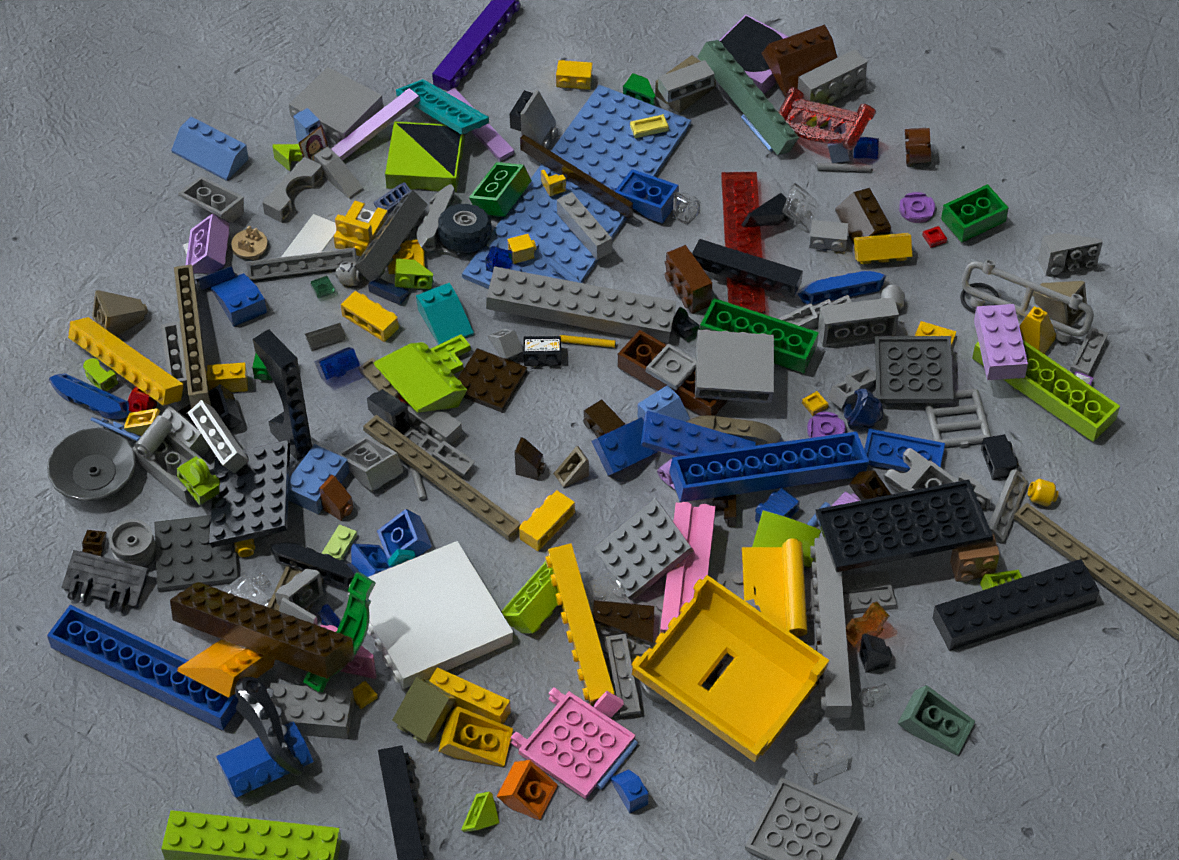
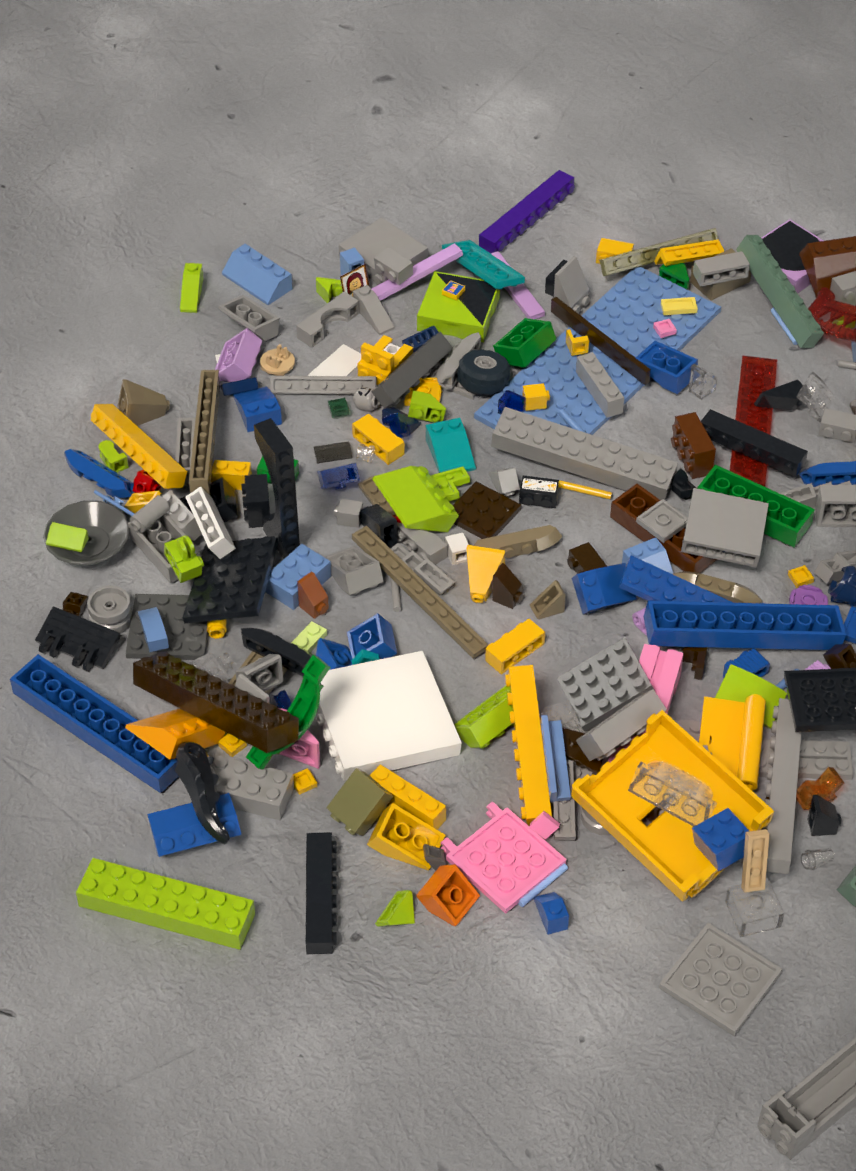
camera: 10 degrees right, 5 degrees down
none -> lime slope [46,522,89,552]
none -> medium blue slope [138,607,169,652]
none -> lime slope [180,263,204,313]
none -> yellow plate [218,733,247,757]
none -> black brick [241,474,270,528]
none -> light grey brick [334,499,363,528]
none -> clear wheel [356,443,375,464]
none -> light grey brick [374,247,413,285]
none -> clear blue panel [382,413,410,438]
none -> dark grey slope [423,844,446,871]
none -> tile [442,280,465,300]
none -> white brick [445,533,469,565]
none -> yellow slope [466,545,505,603]
none -> dark tan brick [474,525,562,558]
none -> medium blue fence [540,715,571,802]
none -> light grey brick [576,689,667,761]
none -> olive tile [599,228,718,276]
none -> clear windscreen [628,760,717,827]
none -> bright pink tile [653,319,677,338]
none -> yellow fence [654,239,724,266]
none -> blue brick [692,808,749,872]
none -> tan plate [741,829,770,893]

